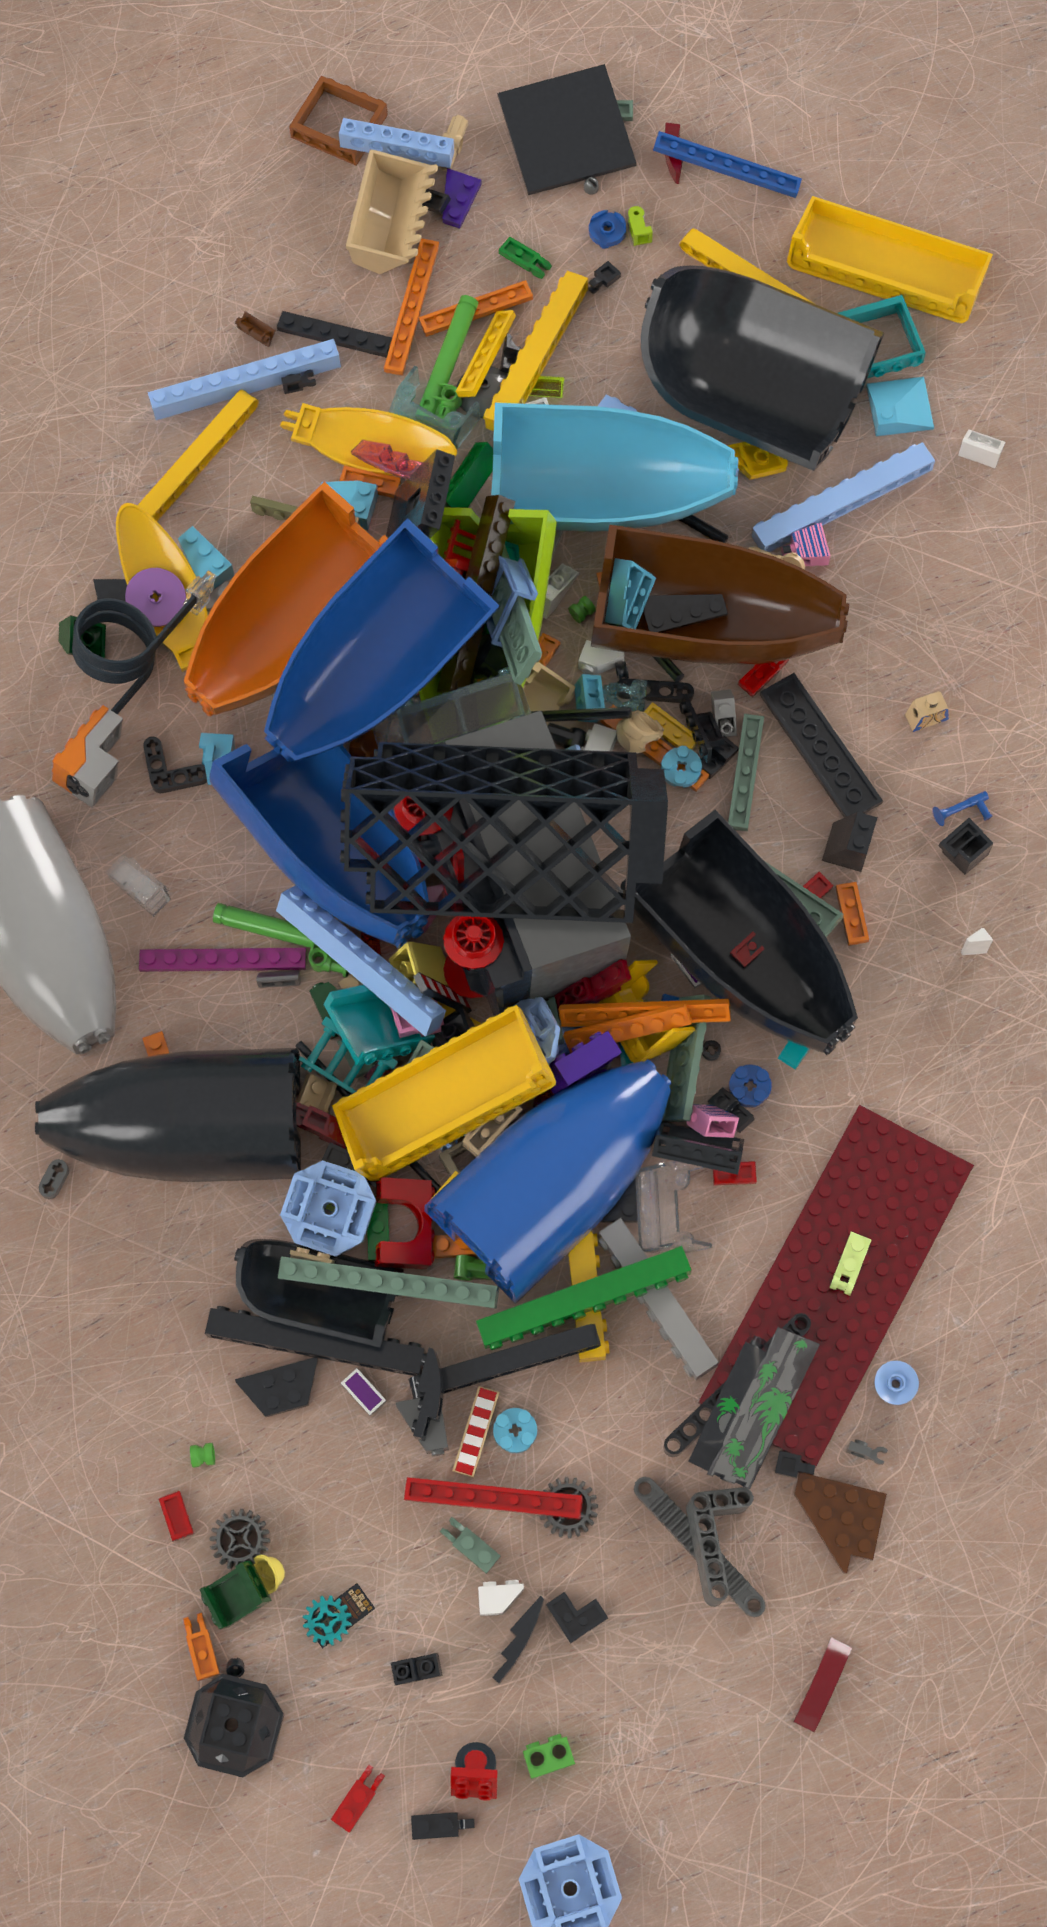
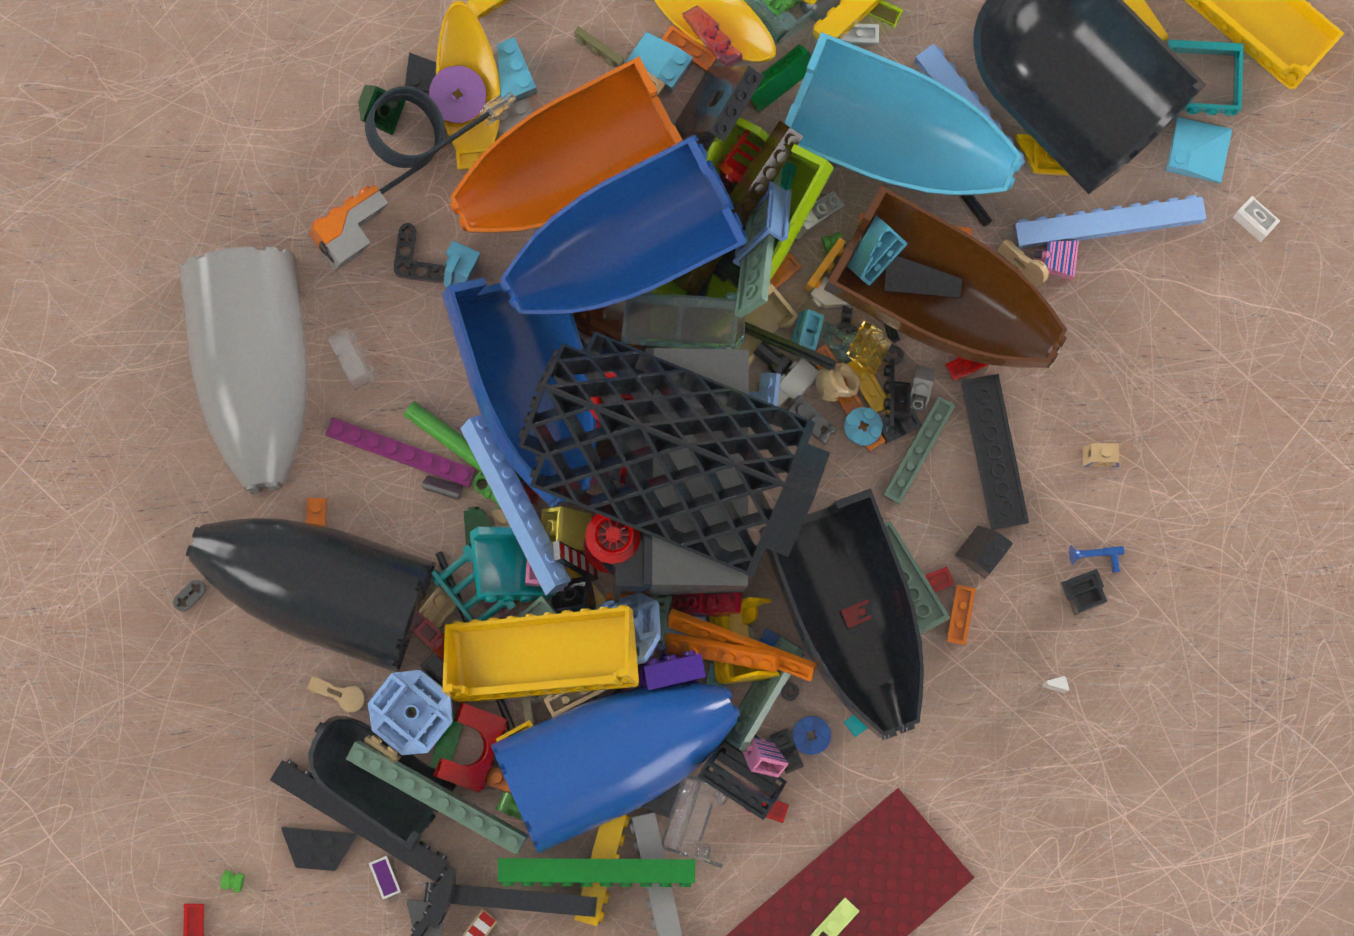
camera: 15 degrees right, 10 degrees up
none -> tan piece [307,676,365,714]
none -> light orange wing [803,238,846,293]
none -> clear yellow plate [846,322,892,375]

